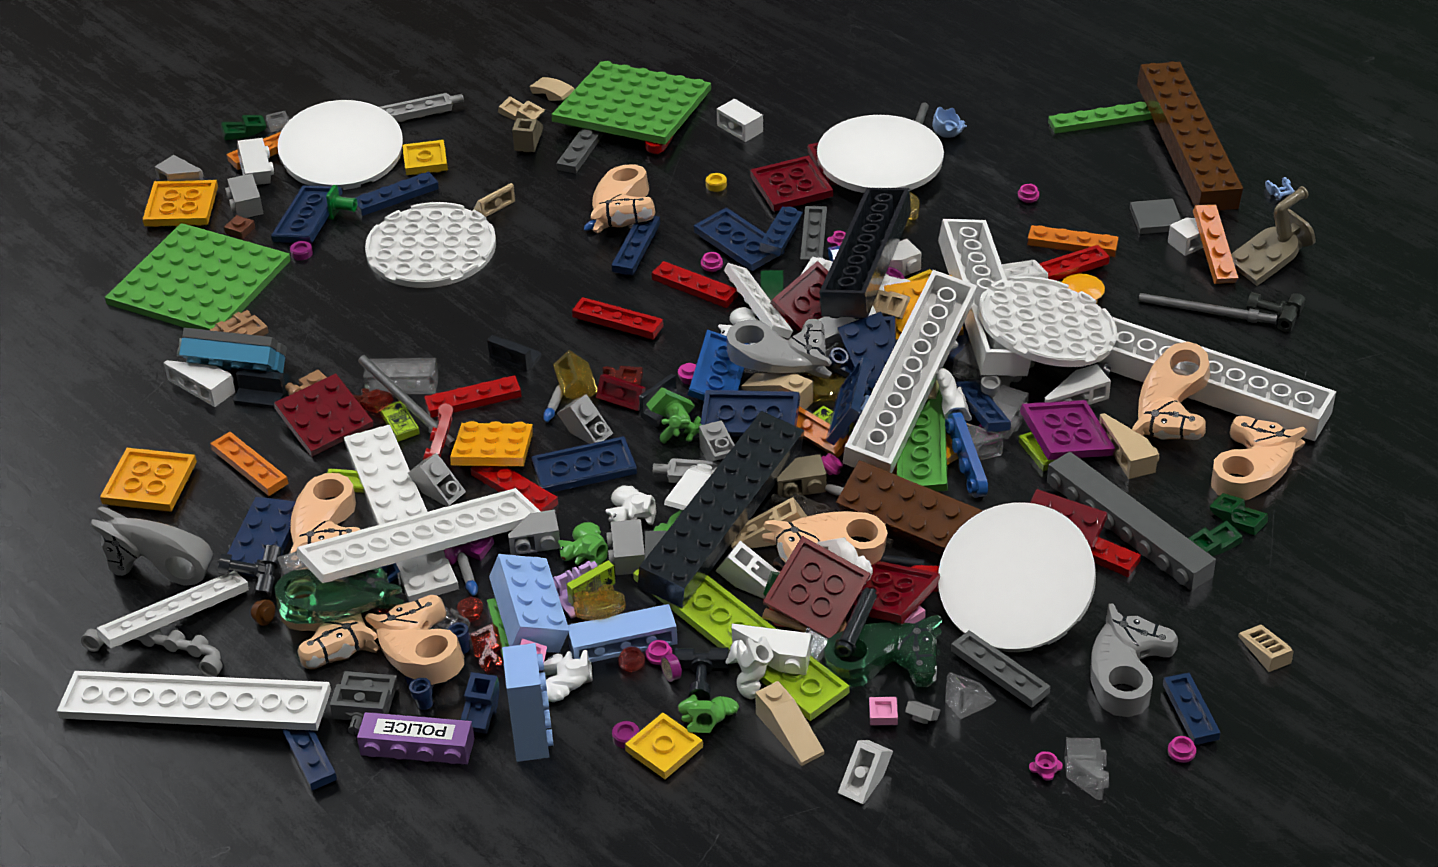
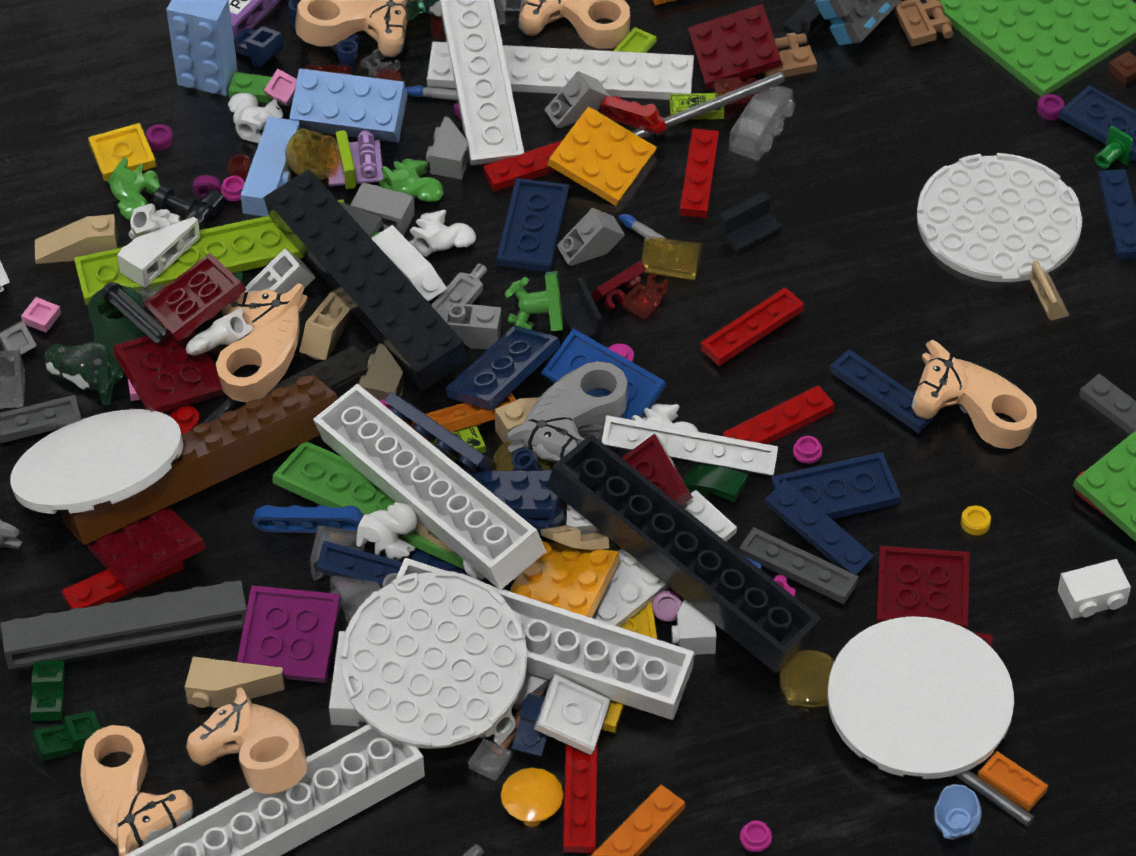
camera: 115 degrees right, 10 degrees up
none -> orange plate [978,751,1048,811]

